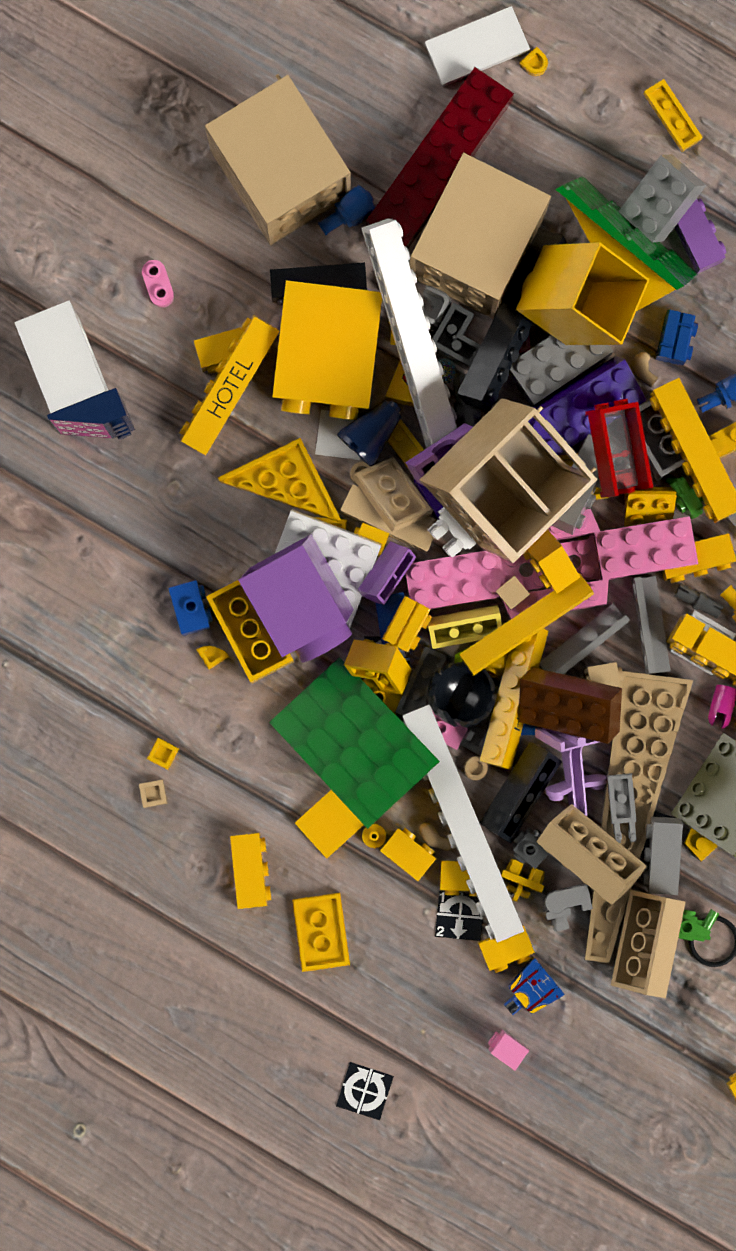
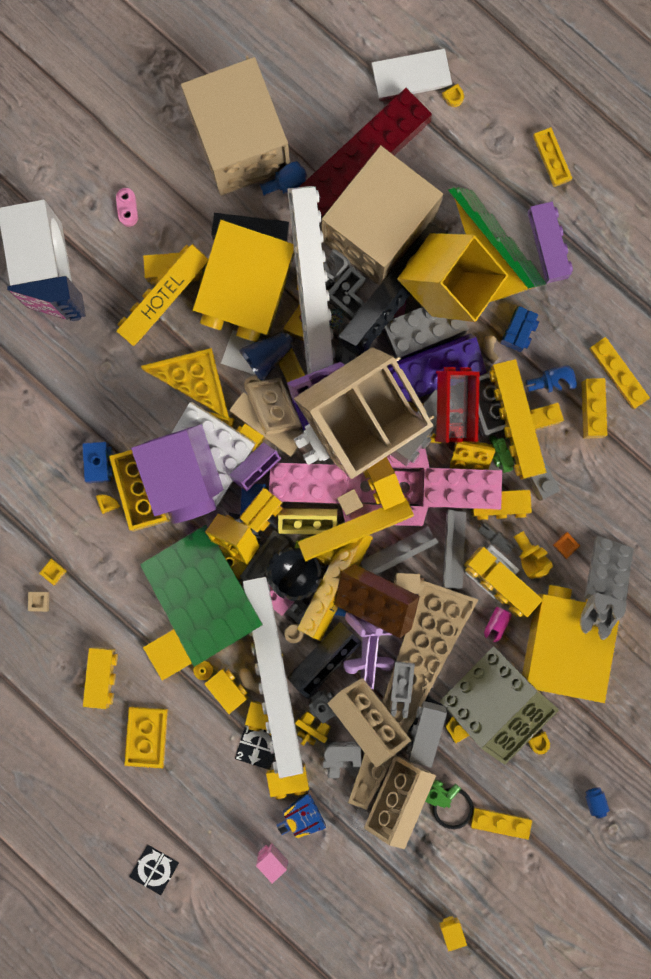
camera: 15 degrees right, 0 degrees up
light grey brick [618,154,707,243] -> none

